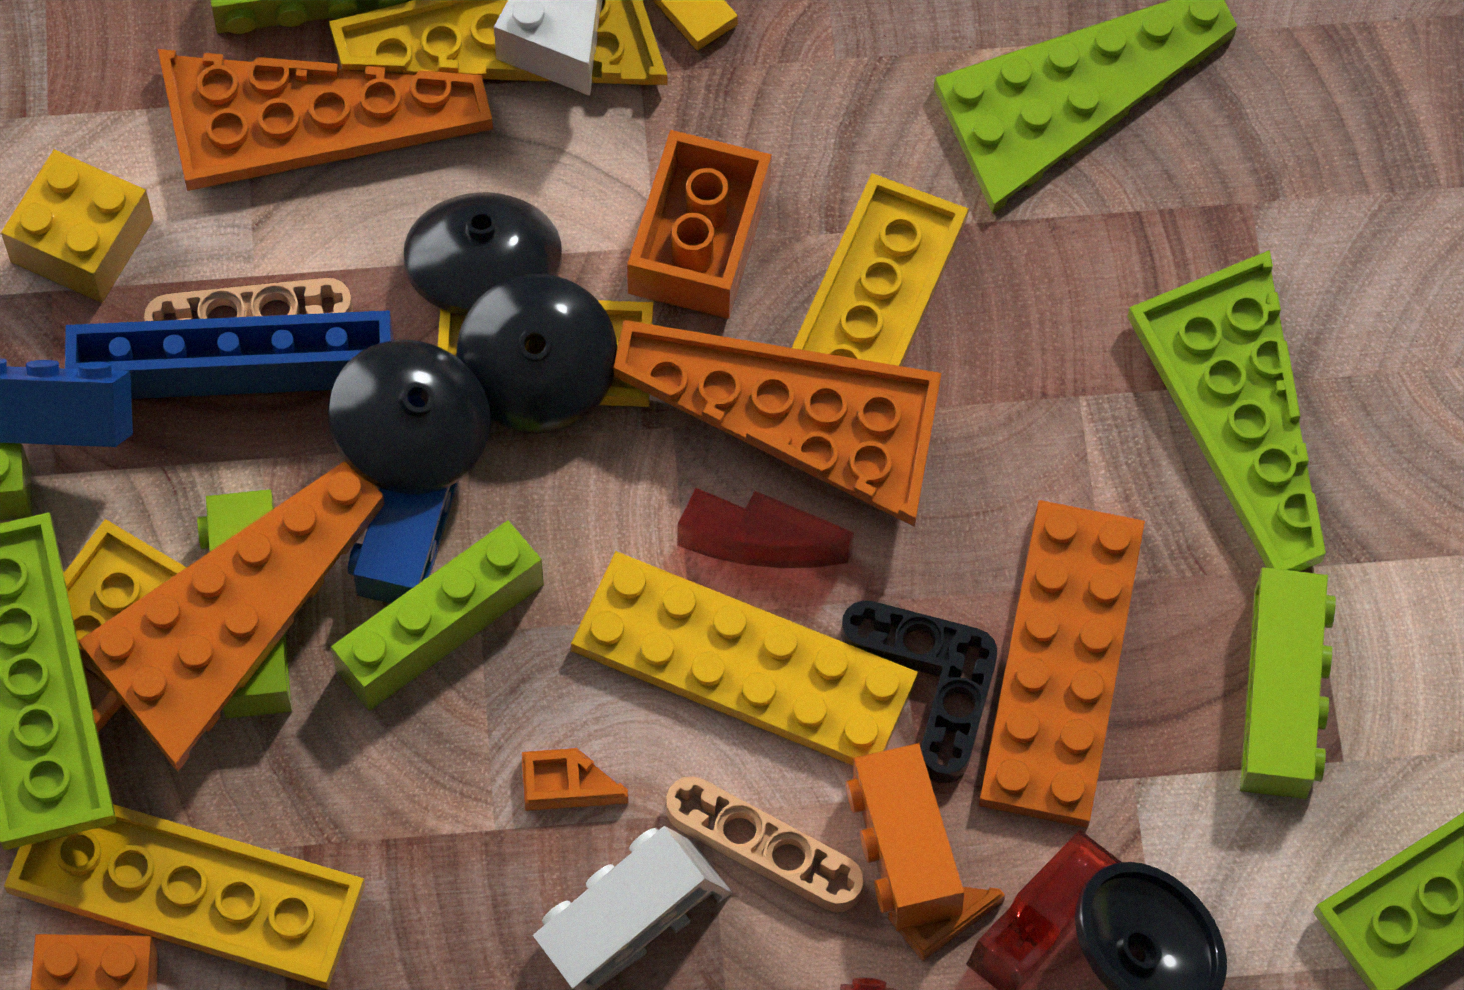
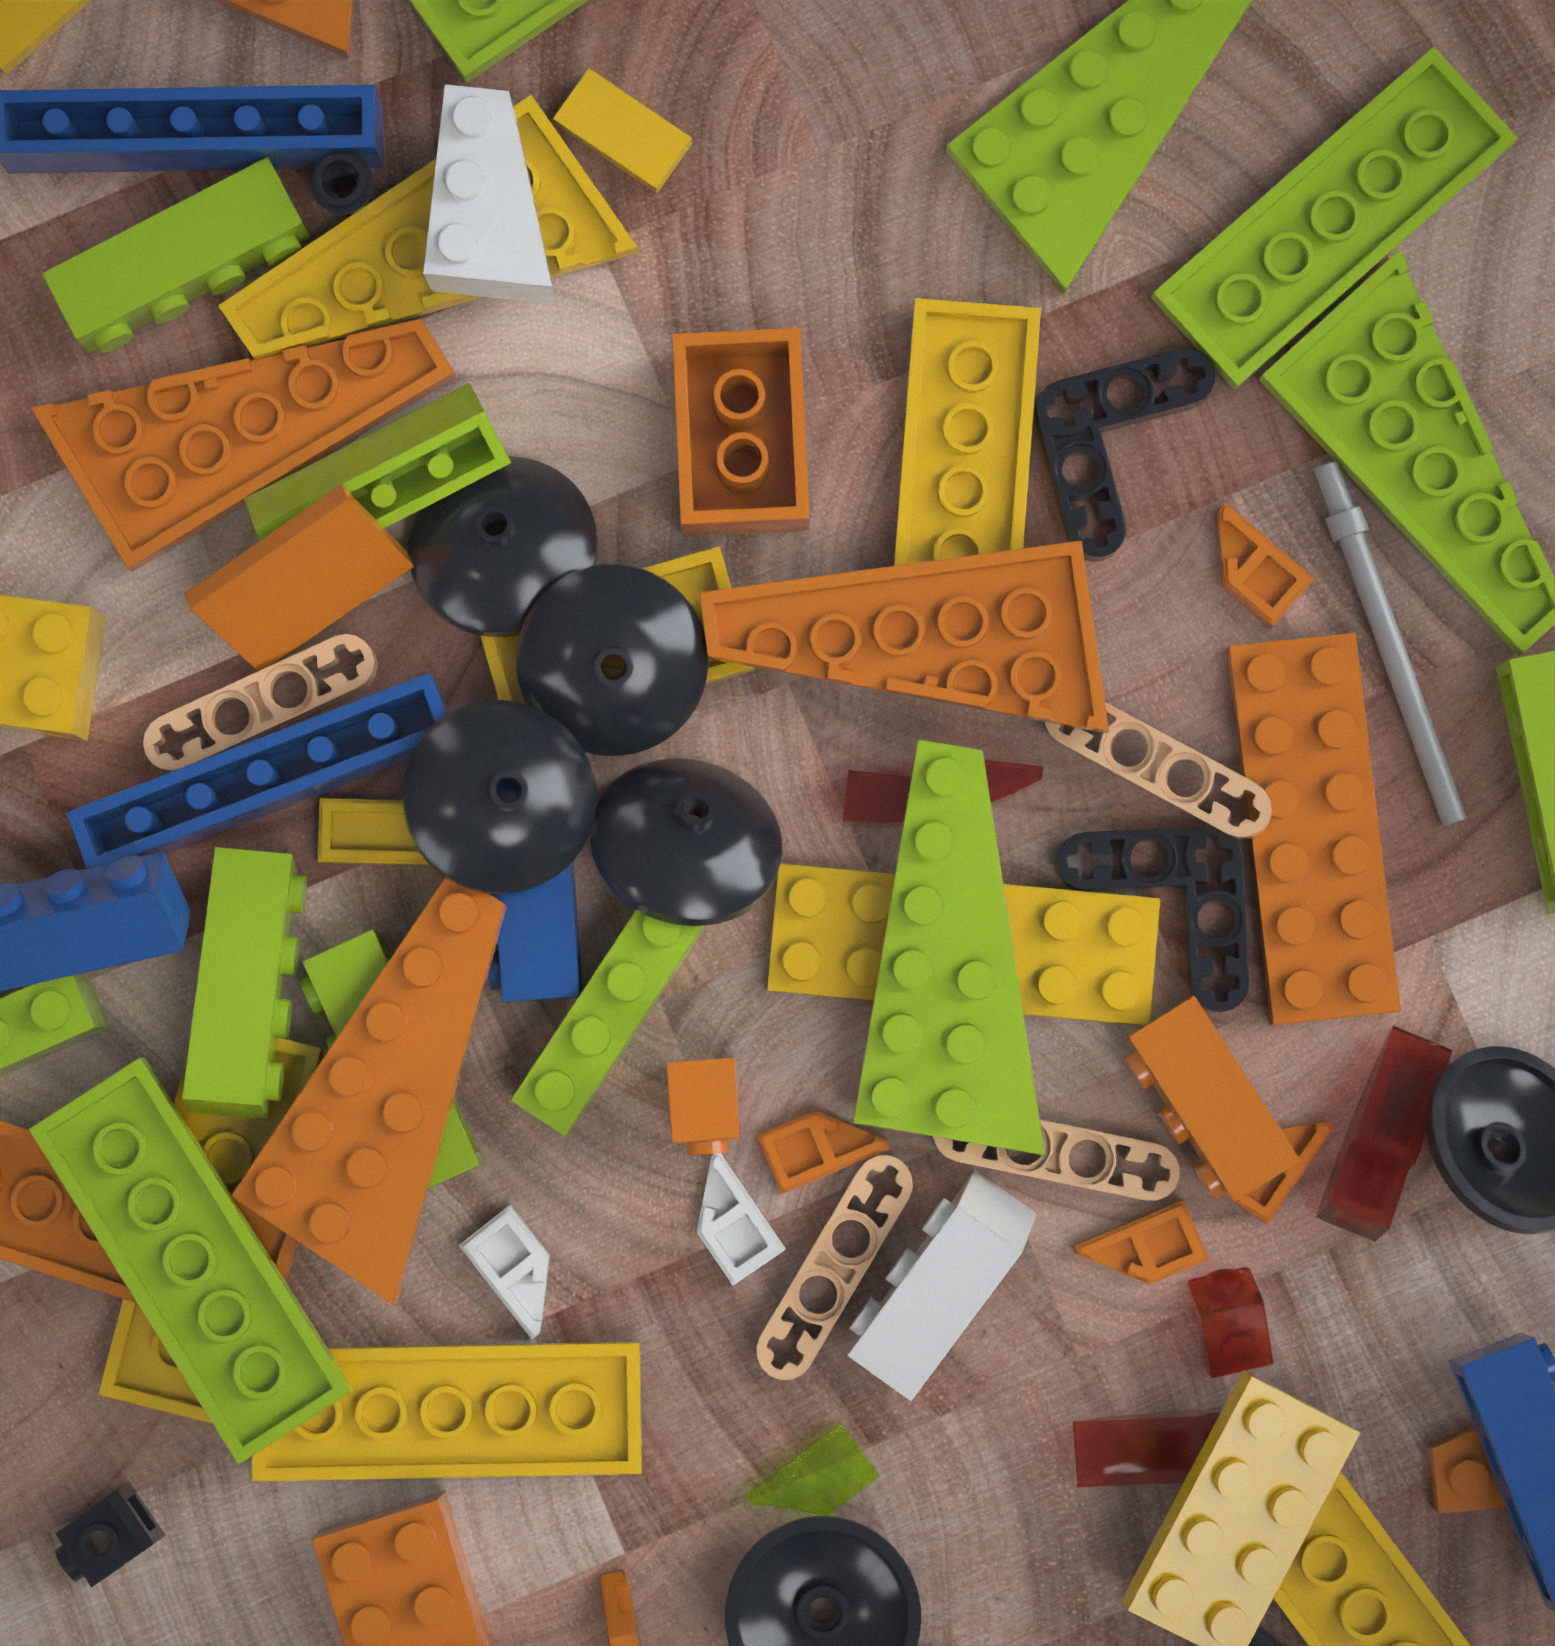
camera: 15 degrees left, 20 degrees up
none -> lime brick [182,847,307,1119]
none -> orange tile [184,484,414,671]
none -> lime brick [244,383,511,540]
none -> yellow tile [317,798,431,866]
none -> white tile [459,1205,550,1339]
none -> black dish [590,758,783,926]
none -> orange brick [667,1058,742,1155]
none -> white tile [697,1153,786,1285]
none -> light nougat beam [756,1154,913,1380]
none -> lime wing [853,739,1045,1155]
none -> black beam [1035,348,1215,562]
none -> light nougat beam [1045,702,1272,839]
none -> orange tile [1073,1199,1209,1285]
none -> lime plate [1151,46,1519,391]
none -> orange tile [1216,503,1314,629]
none -> light grey bar [1314,461,1467,826]

